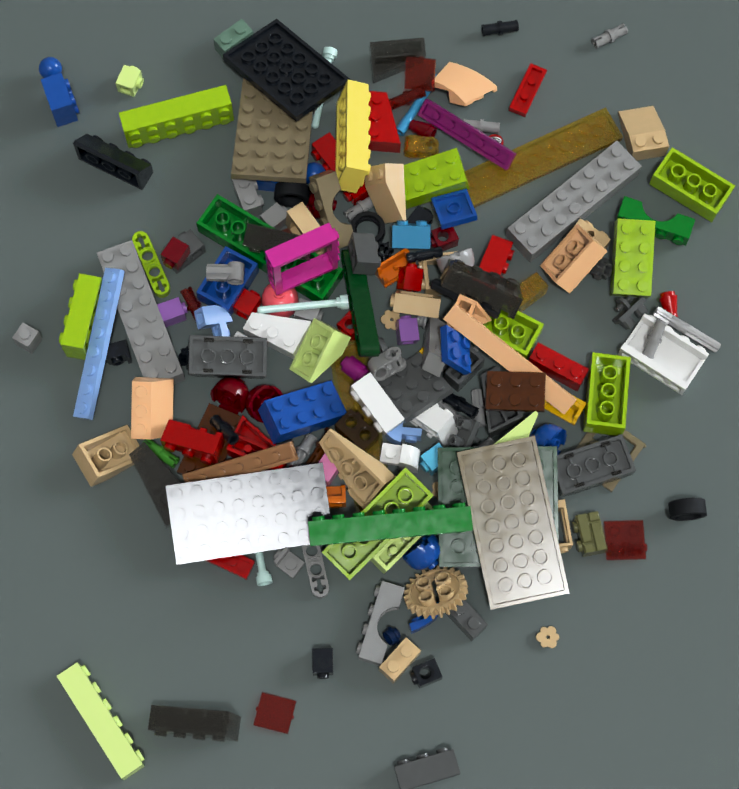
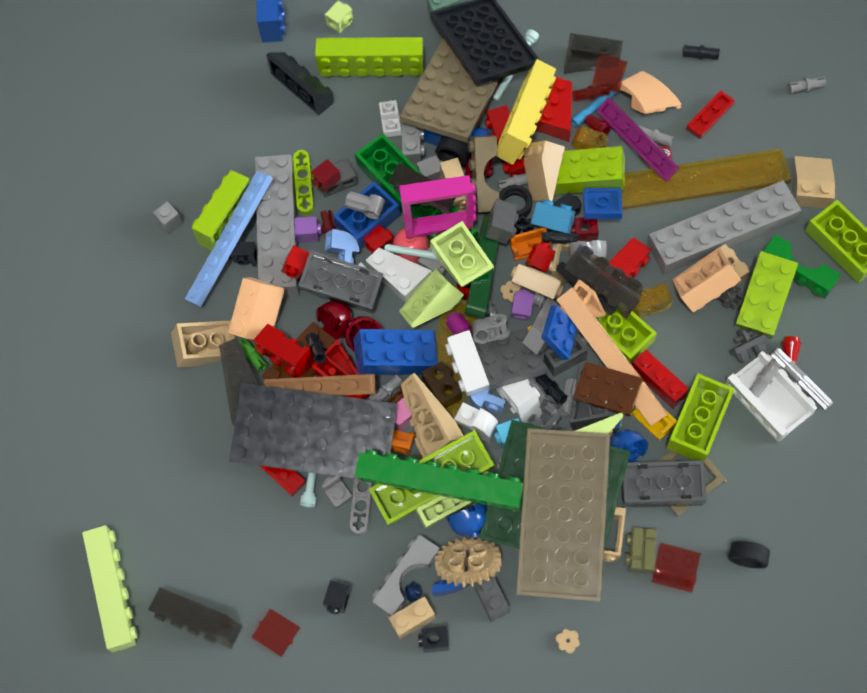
camera: 25 degrees right, 5 degrees down
none -> red brick [281,245,310,279]
none -> white slope [379,100,402,137]
none -> yellowish green slope [430,221,494,288]

